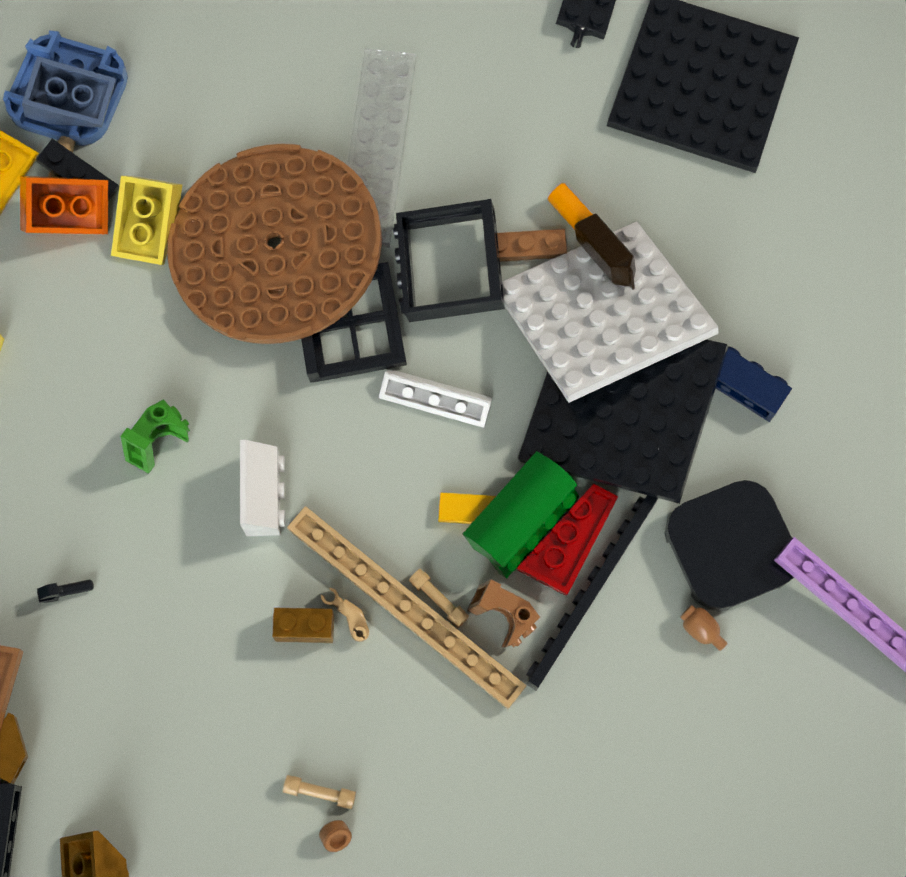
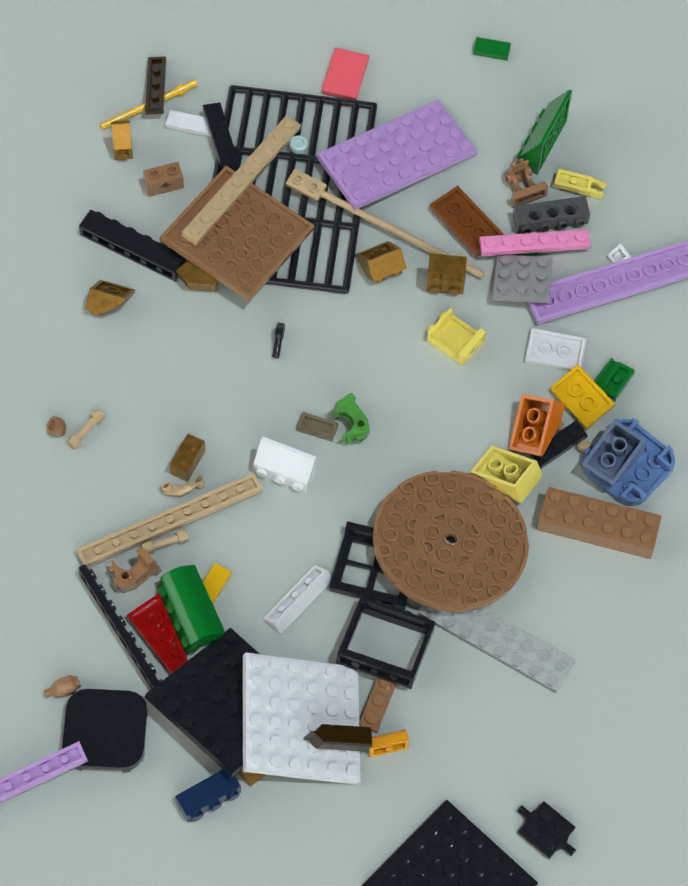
camera: 115 degrees right, 10 degrees down
none -> dark tan tile [296,412,339,442]
none -> medium nougat brick [537,487,662,559]

